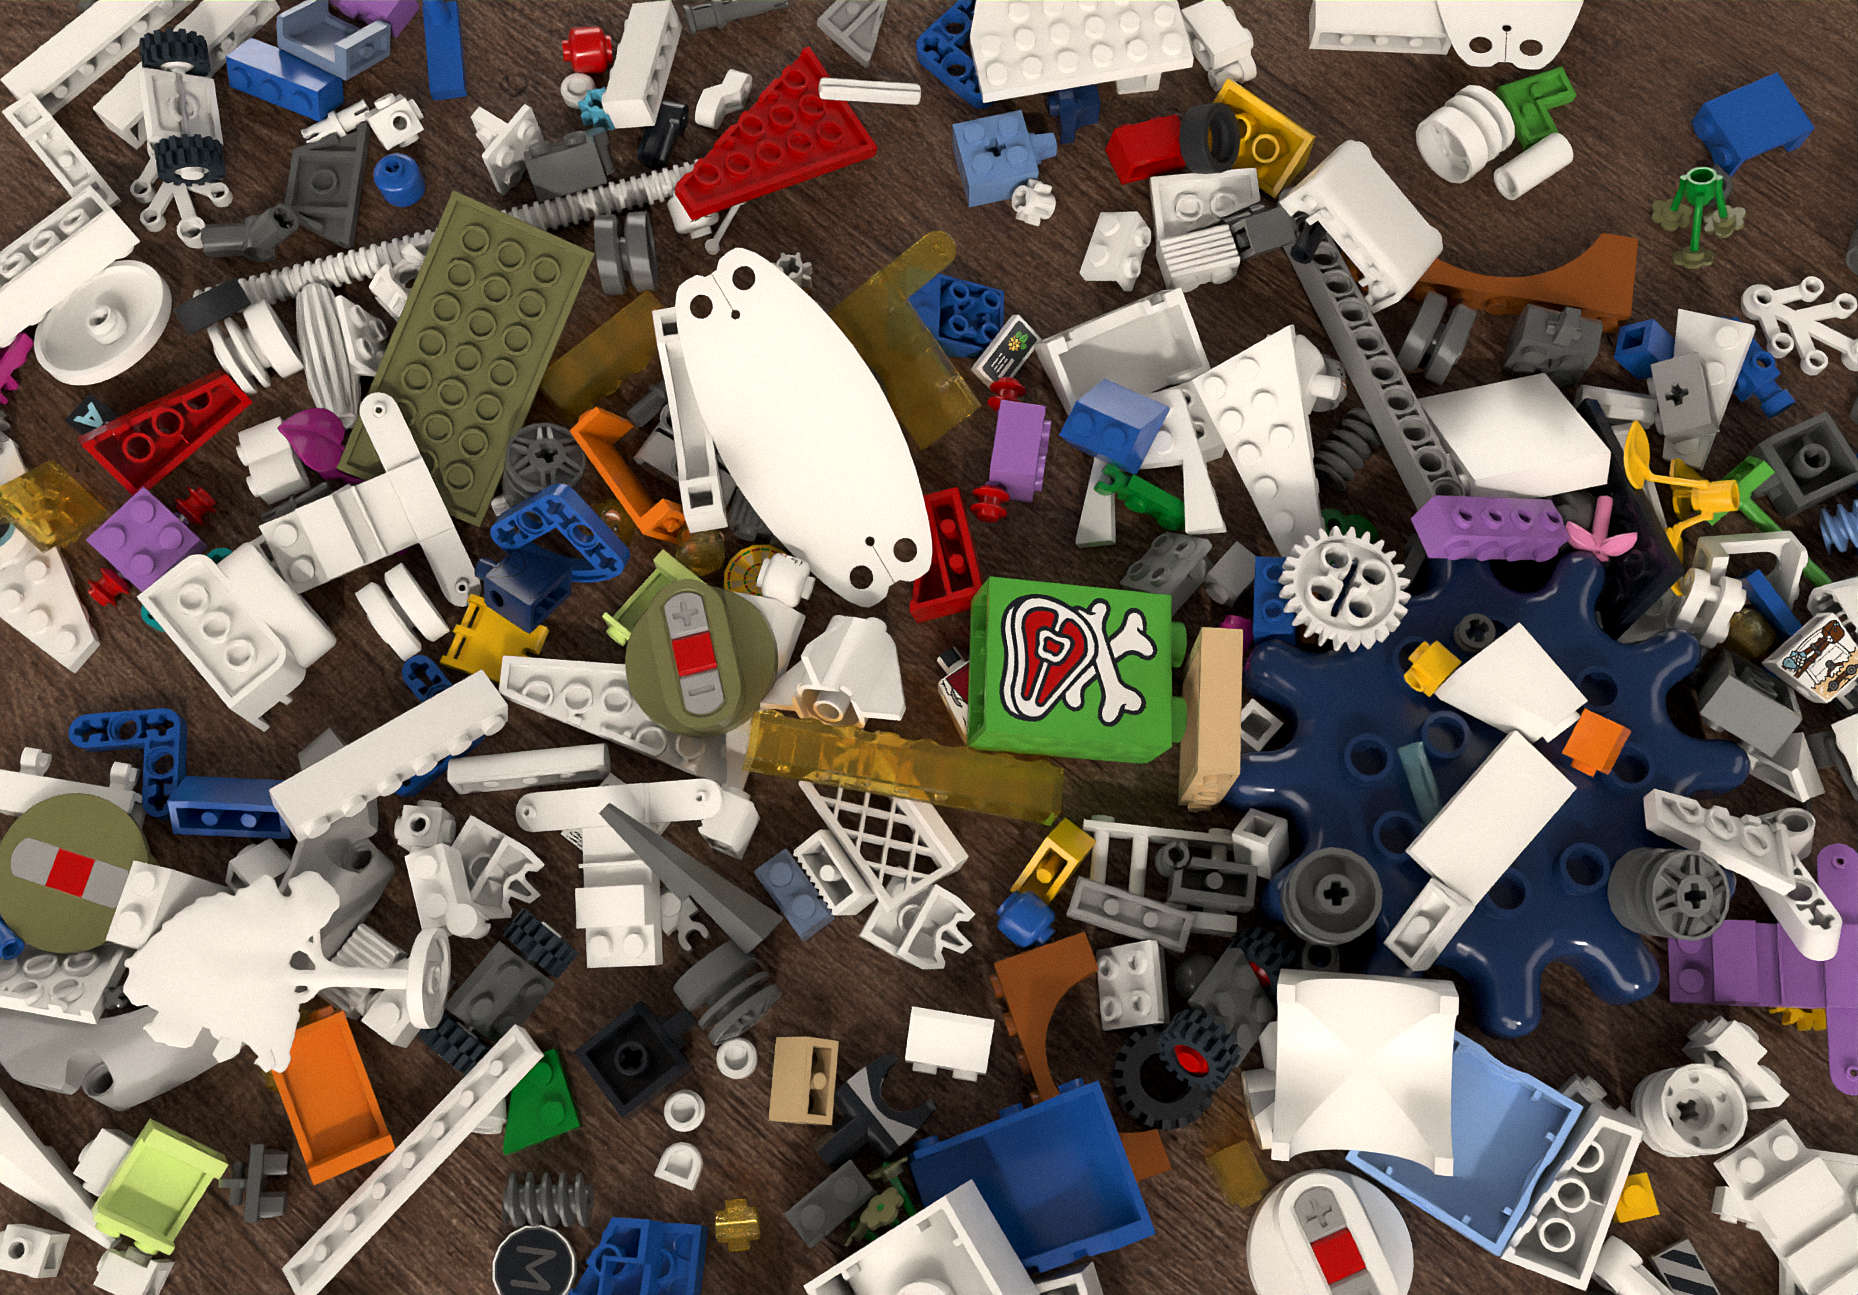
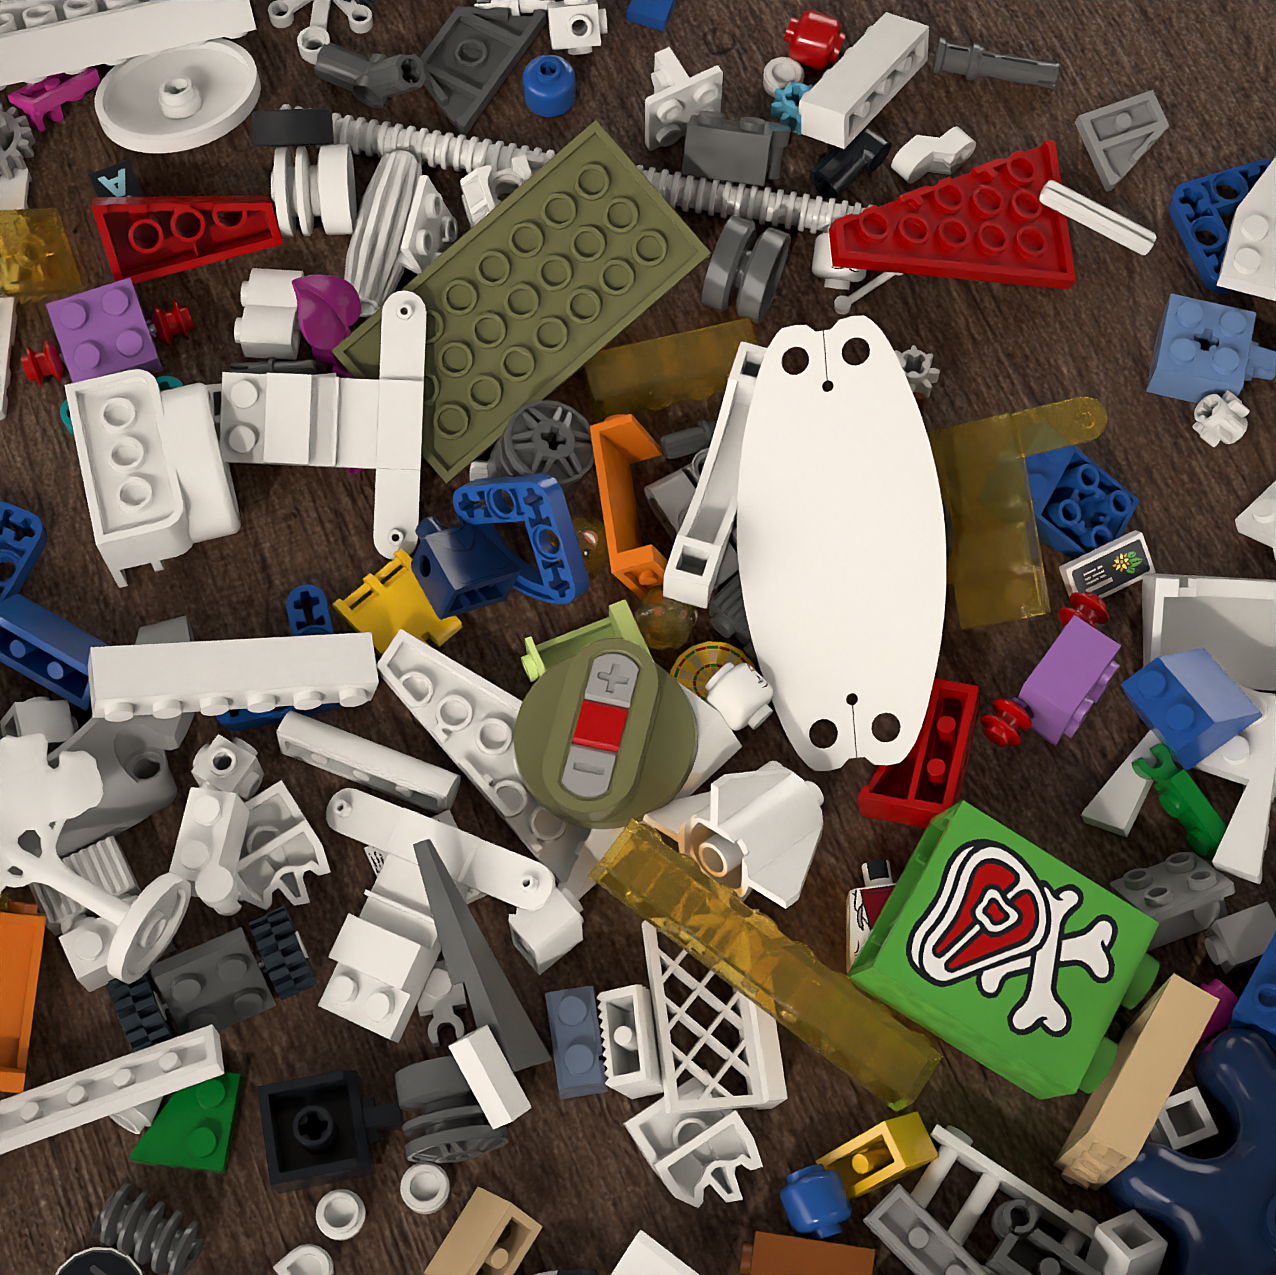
camera: 25 degrees right, 5 degrees down
white wheel [355,563,450,661] -> none
none -> white piece [448,1025,532,1129]

